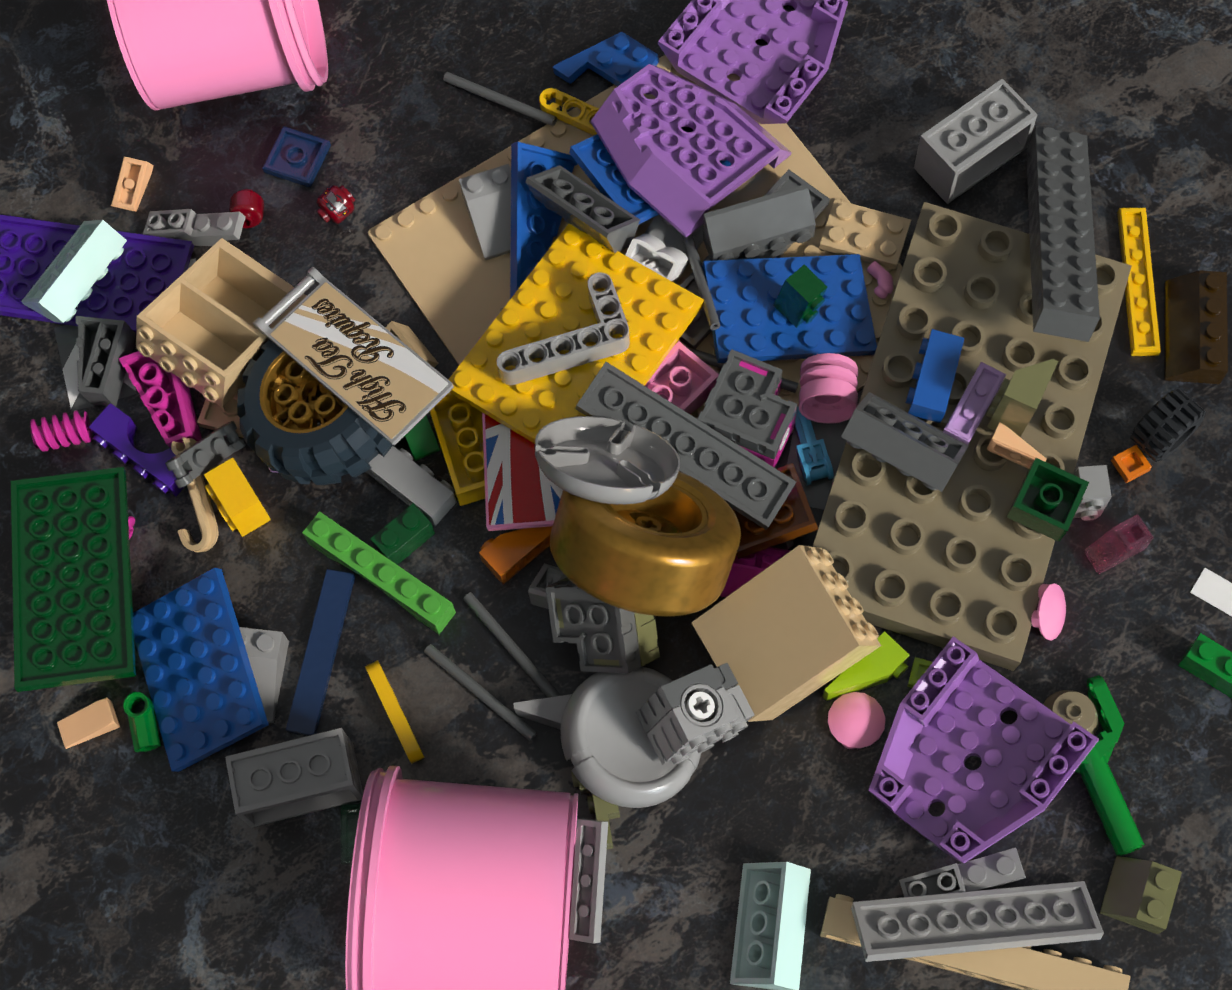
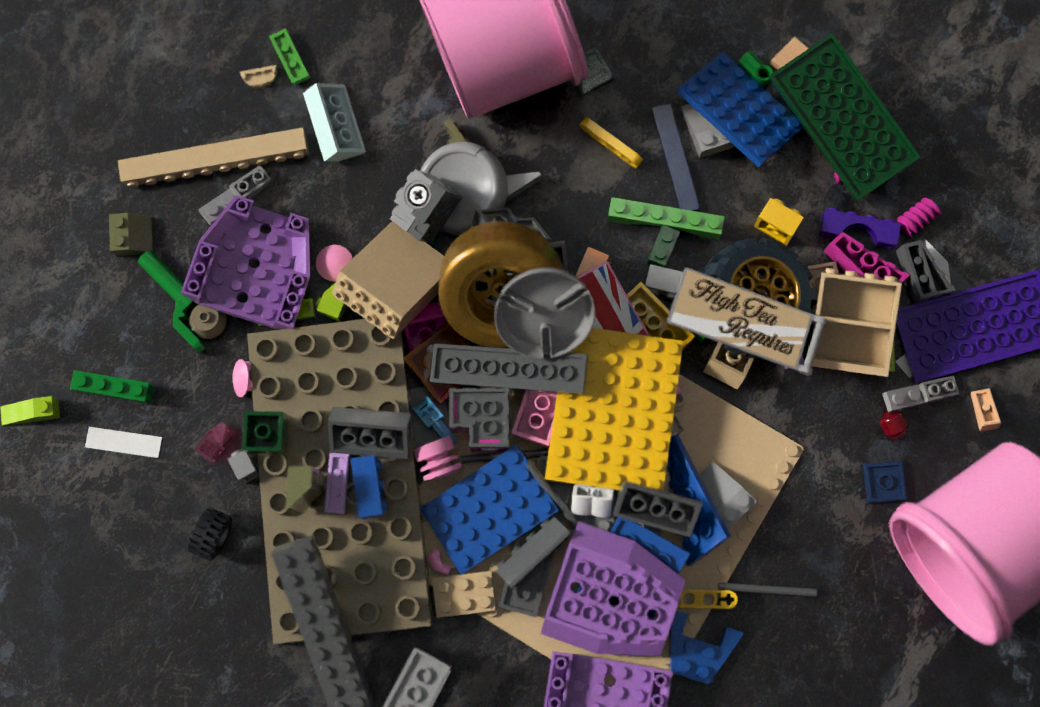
camera: 155 degrees right, 10 degrees up
light aqua slope [21,220,127,323] -> none
dark grey plate [165,421,246,488] -> none
tan piece [171,437,219,552] -> none
light grey hose [225,728,363,828] -> none
dark red head [316,185,355,224] -> none
dark grey piece [424,644,537,742] -> none
dark grey piece [463,592,561,698] -> none
light grey beam [497,272,630,385] -> none
light grey plate [569,818,608,944] -> none
dark green brick [773,264,828,328] -> none
light grey plate [851,881,1104,962] -> none
light nougat slope [987,422,1047,469] -> none
orange plate [1111,445,1152,483] -> none
yellow tile [1117,208,1161,356] -> none
dark brown slope [1164,270,1228,384] -> none

